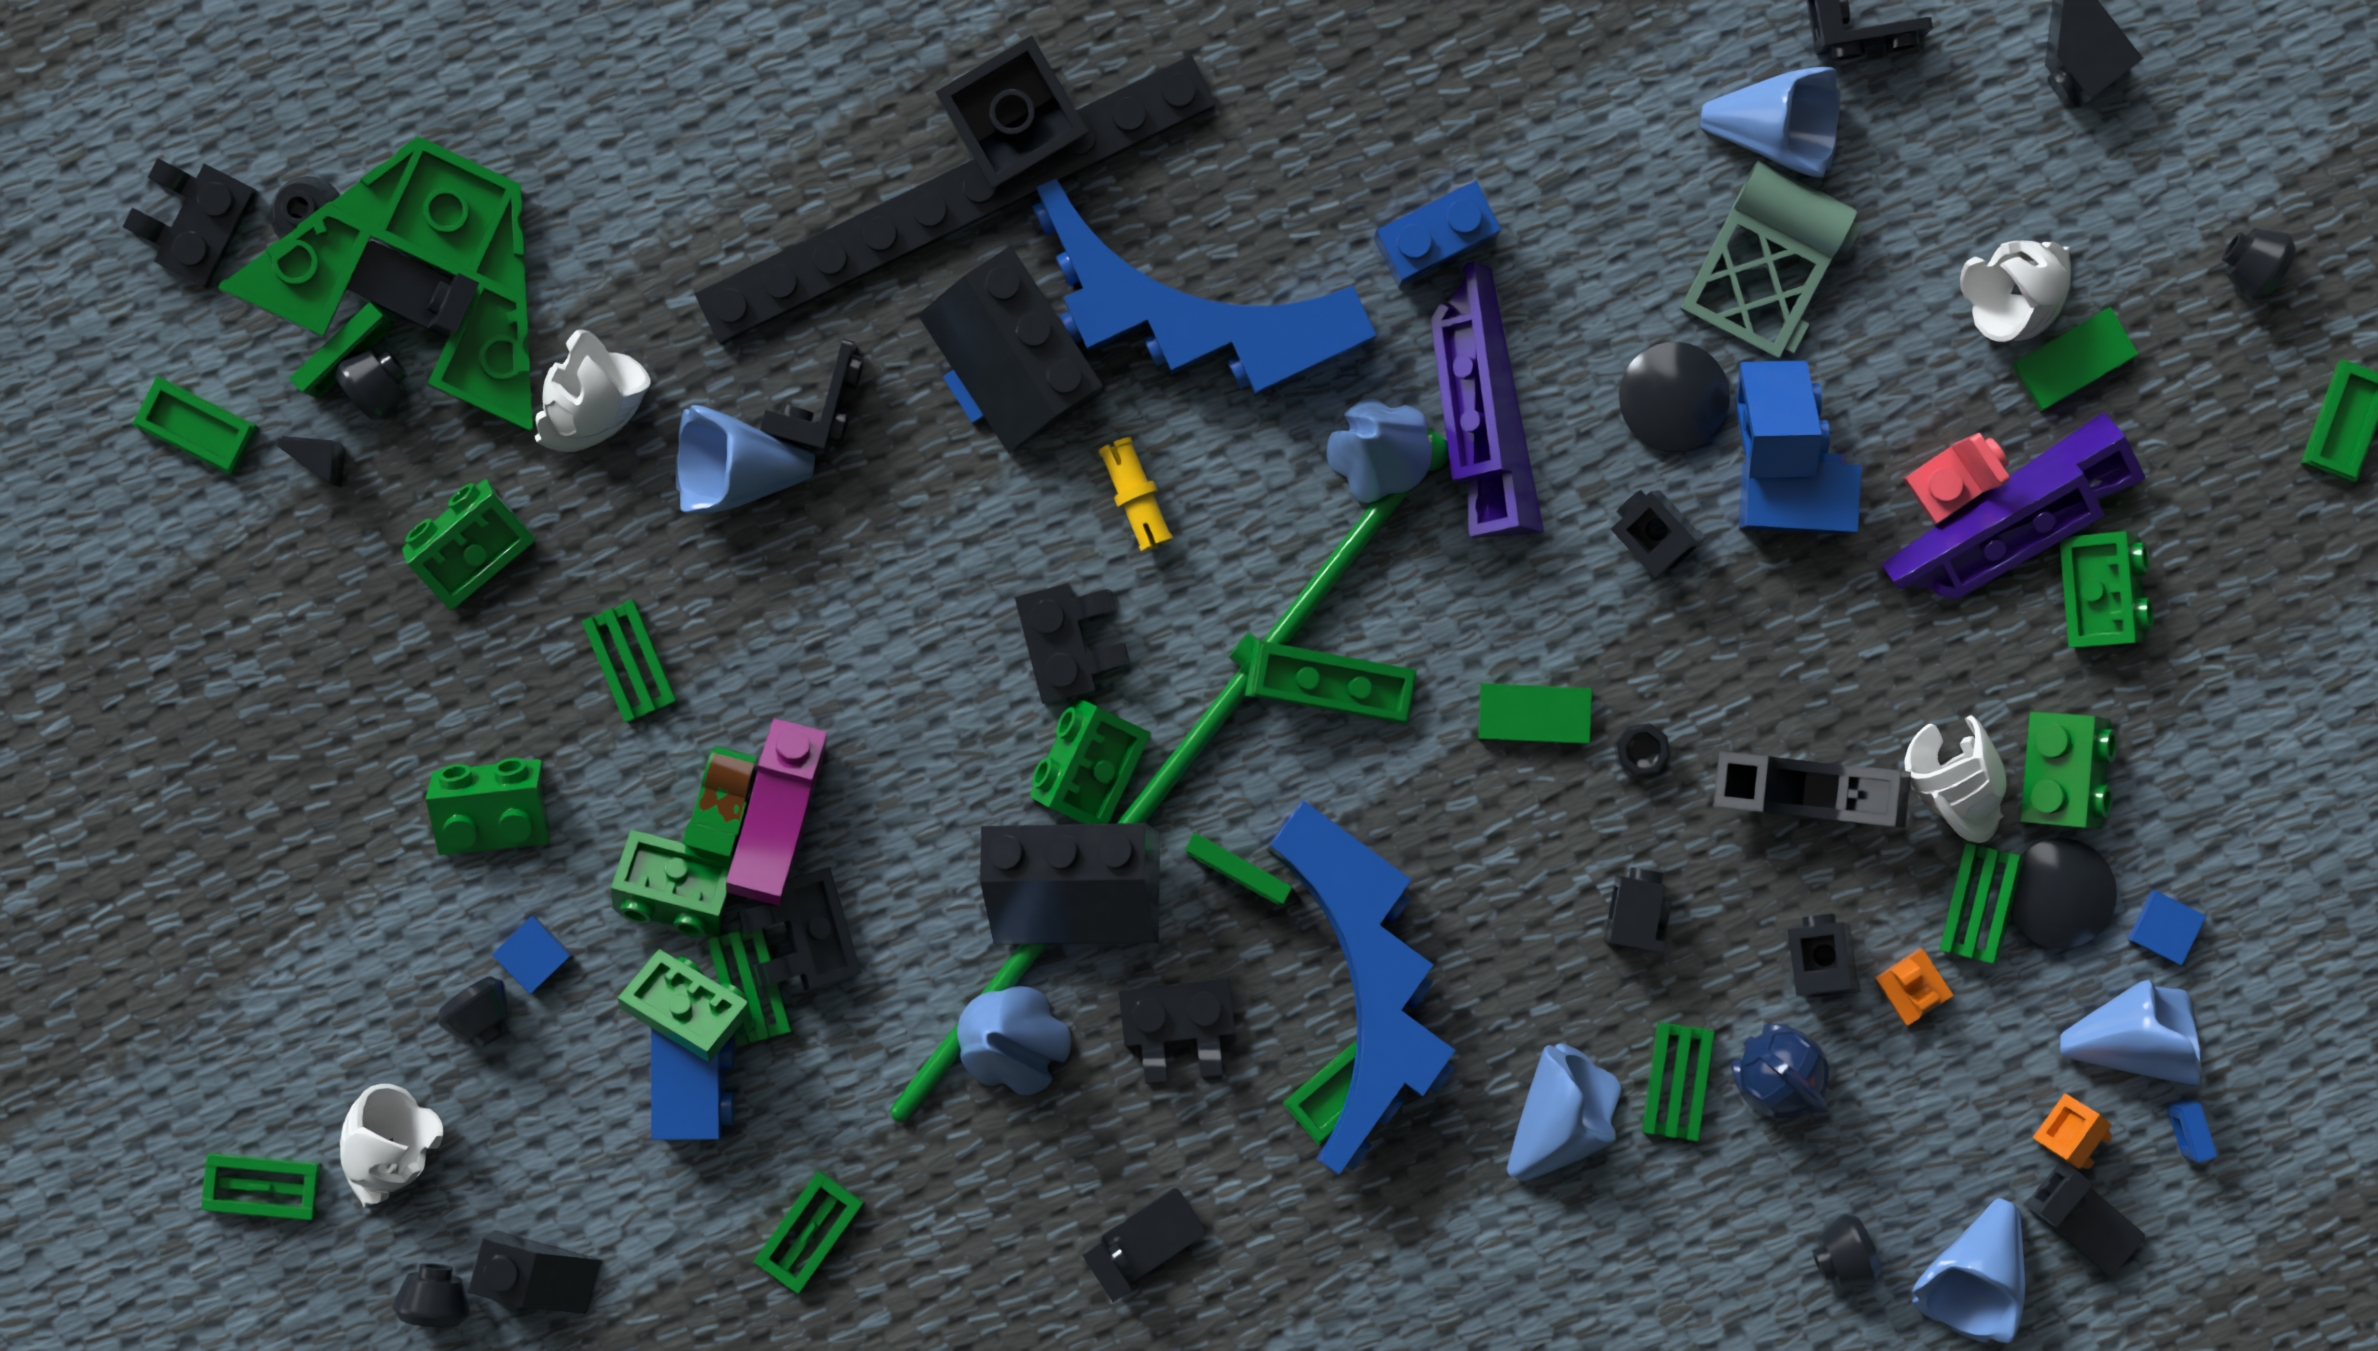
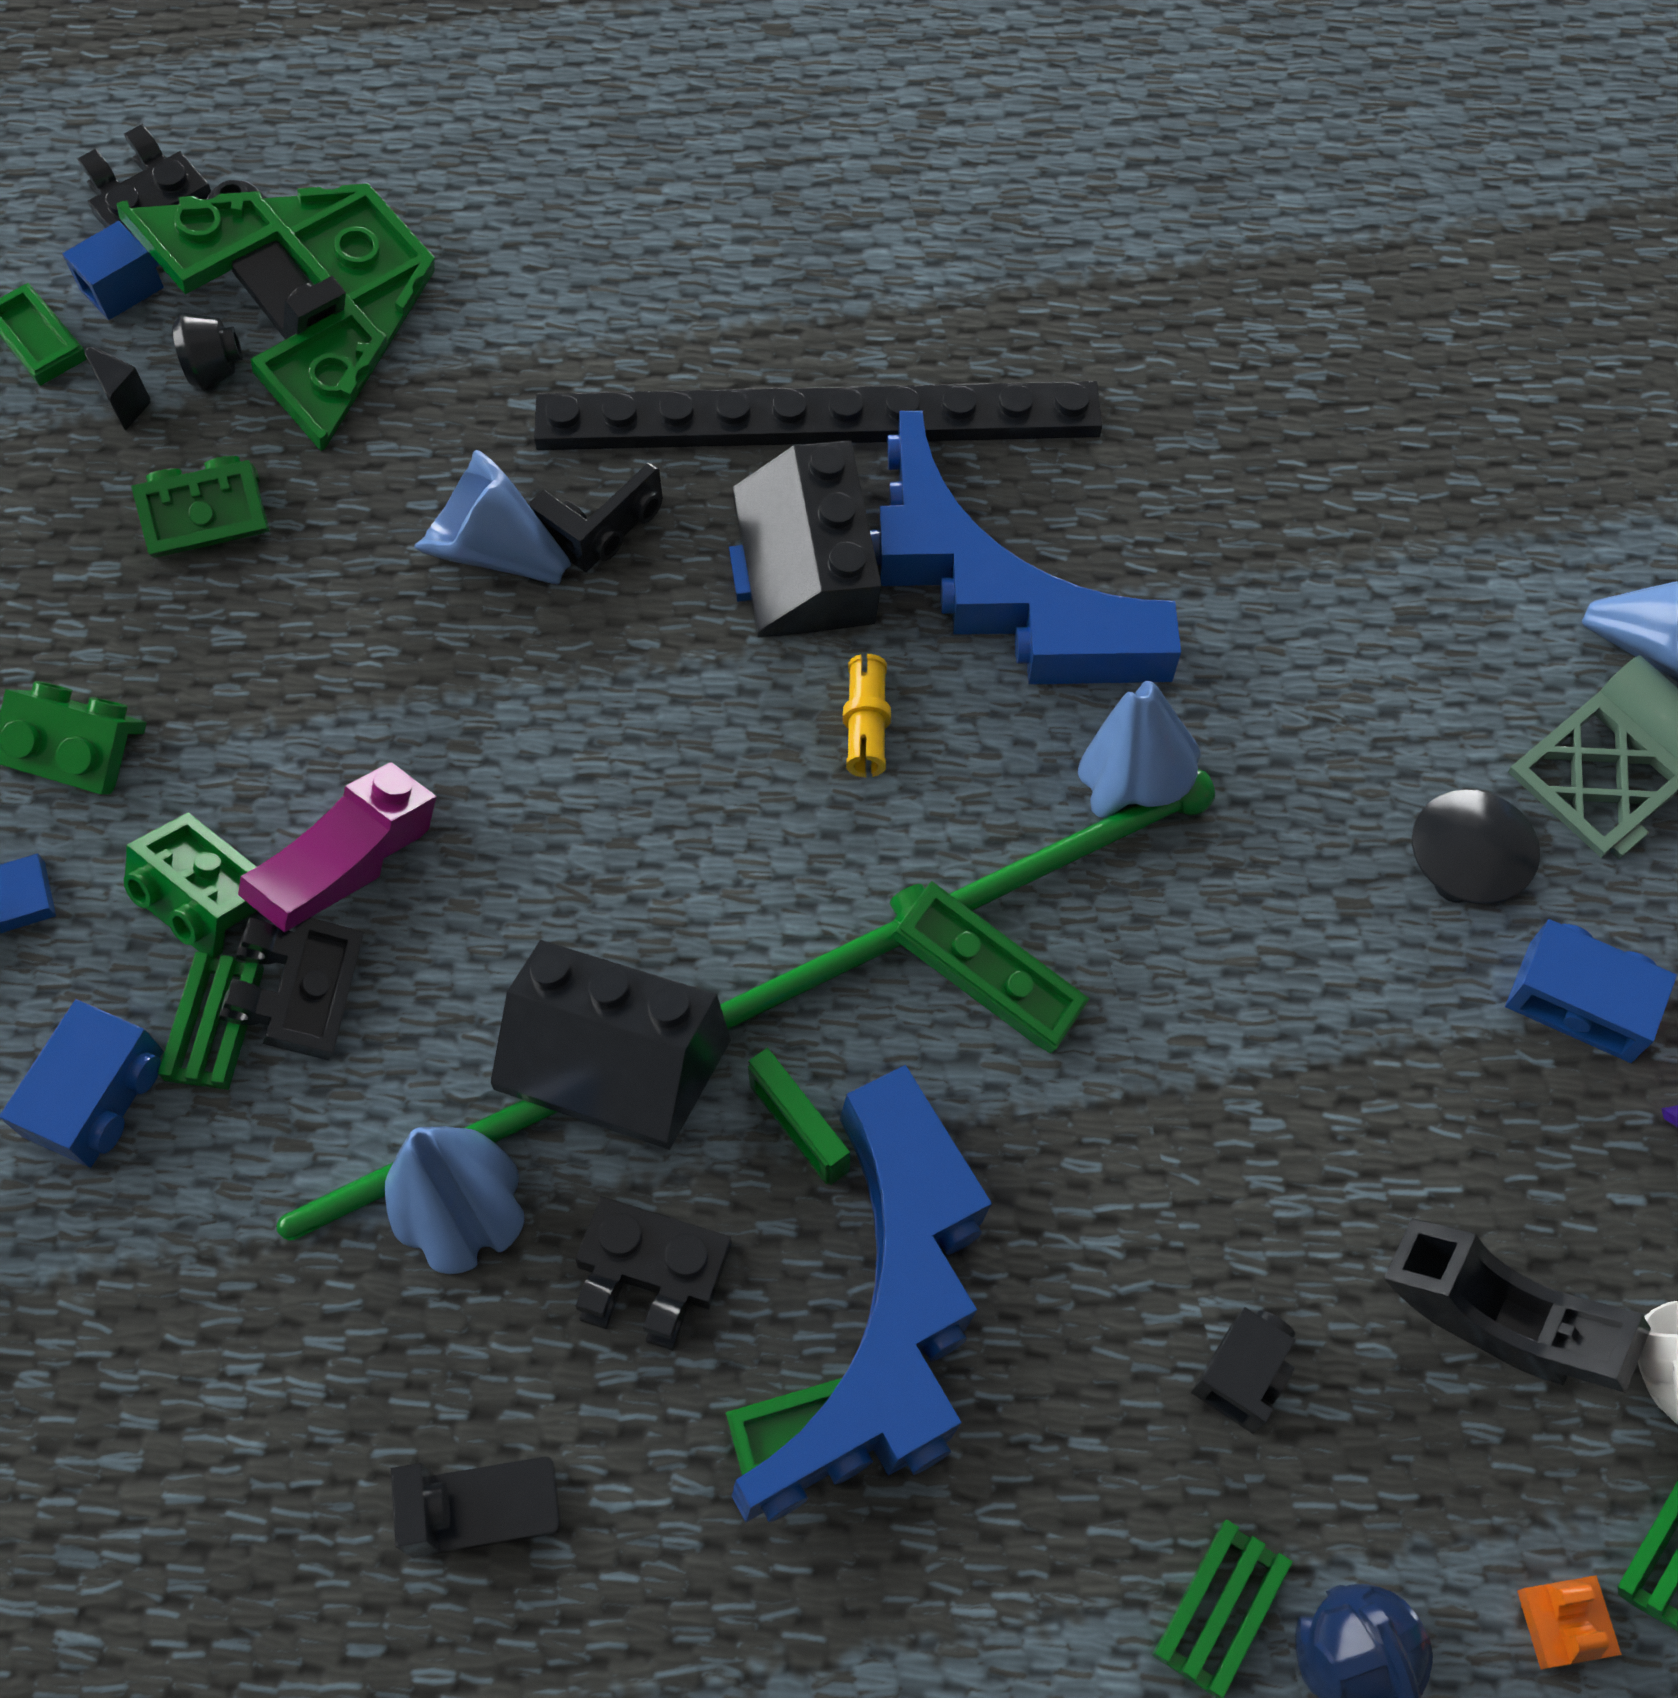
camera: 20 degrees right, 25 degrees down
green tile [289,302,395,398] -> none
white helmet [535,330,650,452] -> none
green tile [582,599,678,723] -> none
bracket [618,949,754,1063] -> none
leg [681,746,759,857] -> none
green tile [753,1169,864,1294] -> none
black slope [935,35,1089,190] -> none
black plate [1014,583,1131,704] -> none
green bracket [1030,698,1151,824] -> none
blue brick [1373,180,1501,288] -> none
dark purple wedge [1431,261,1544,538] -> none
green tile [1477,683,1592,744] -> none
medium blue hat [1507,1043,1622,1181] -> none
black brick [1611,490,1707,578] -> none
black tile [1614,723,1670,777] -> none
blue brick [1736,361,1830,478] -> none
black brick [1788,914,1861,998] -> none
none -> blue brick [62,221,164,321]

